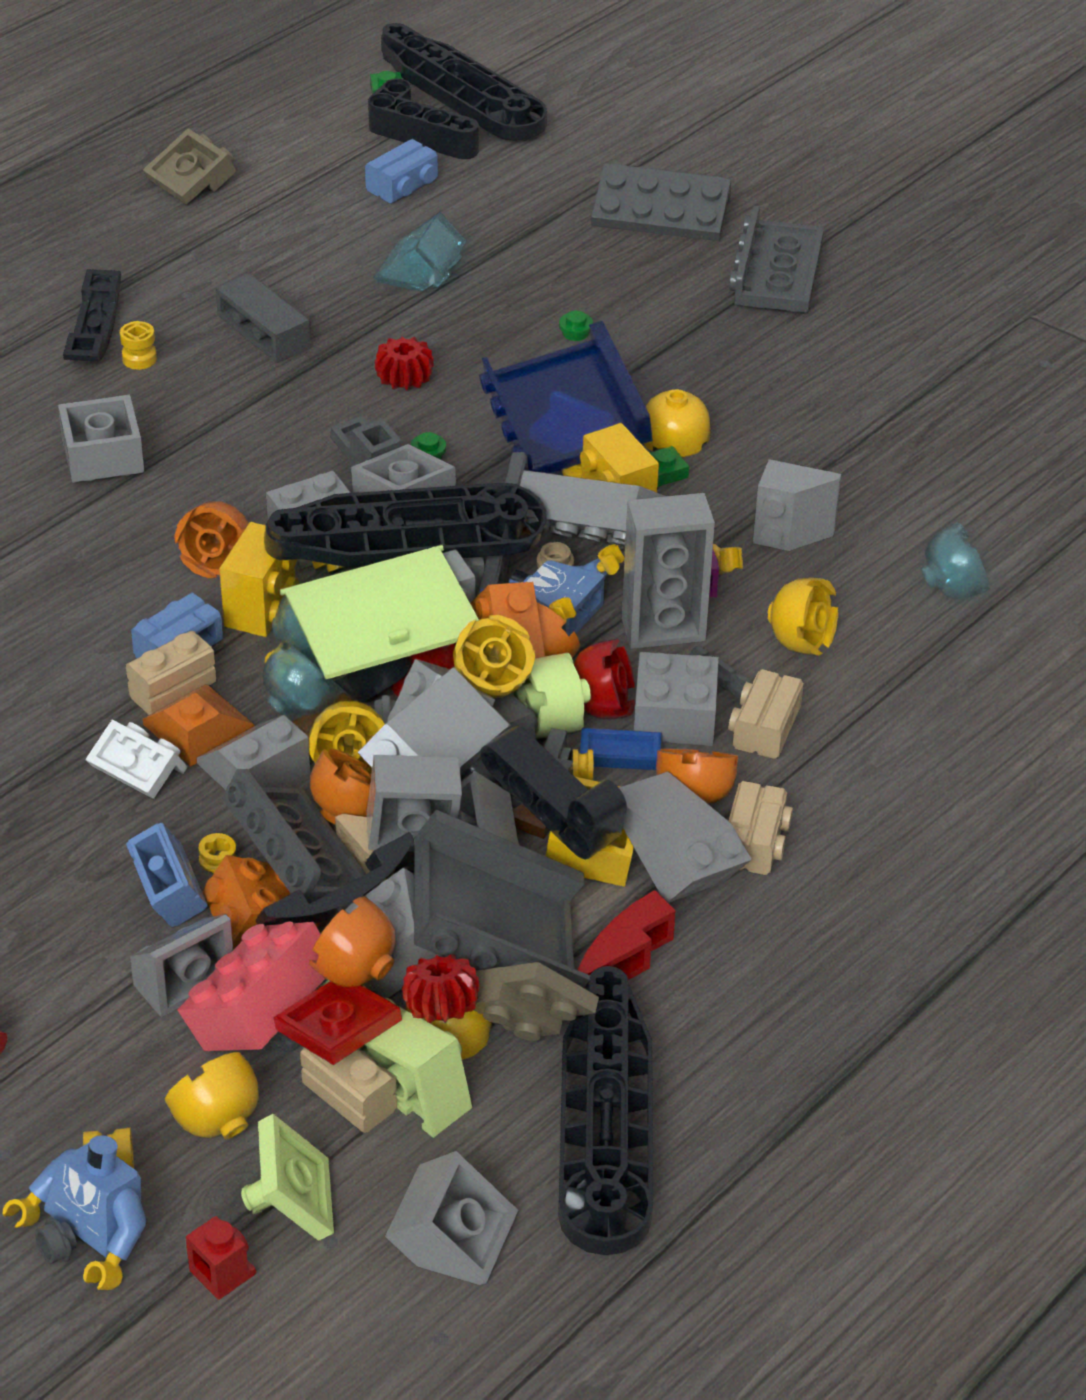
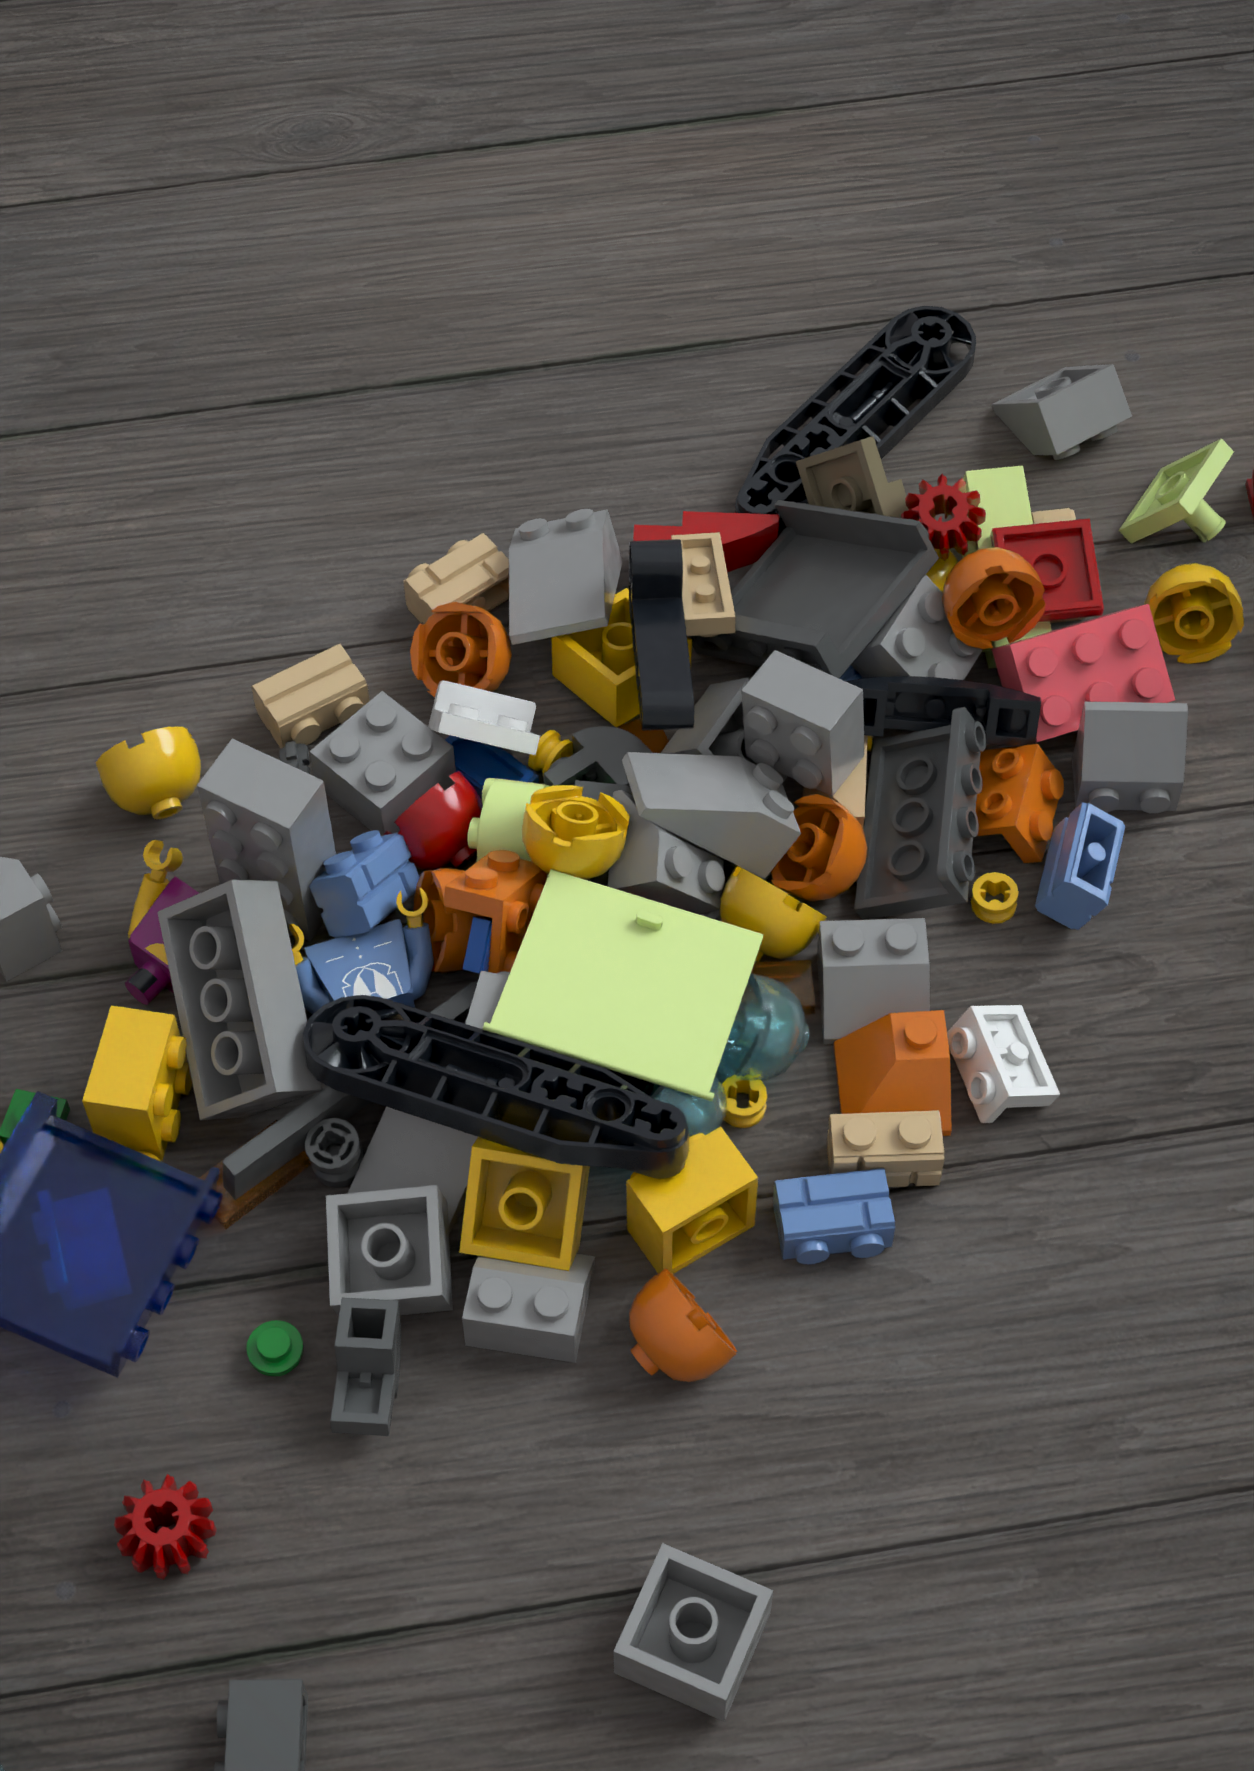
camera: 140 degrees left, 15 degrees up
none -> medium blue brick [309,830,420,938]
none -> white bracket [428,680,540,755]
none -> tan plate [671,532,735,637]

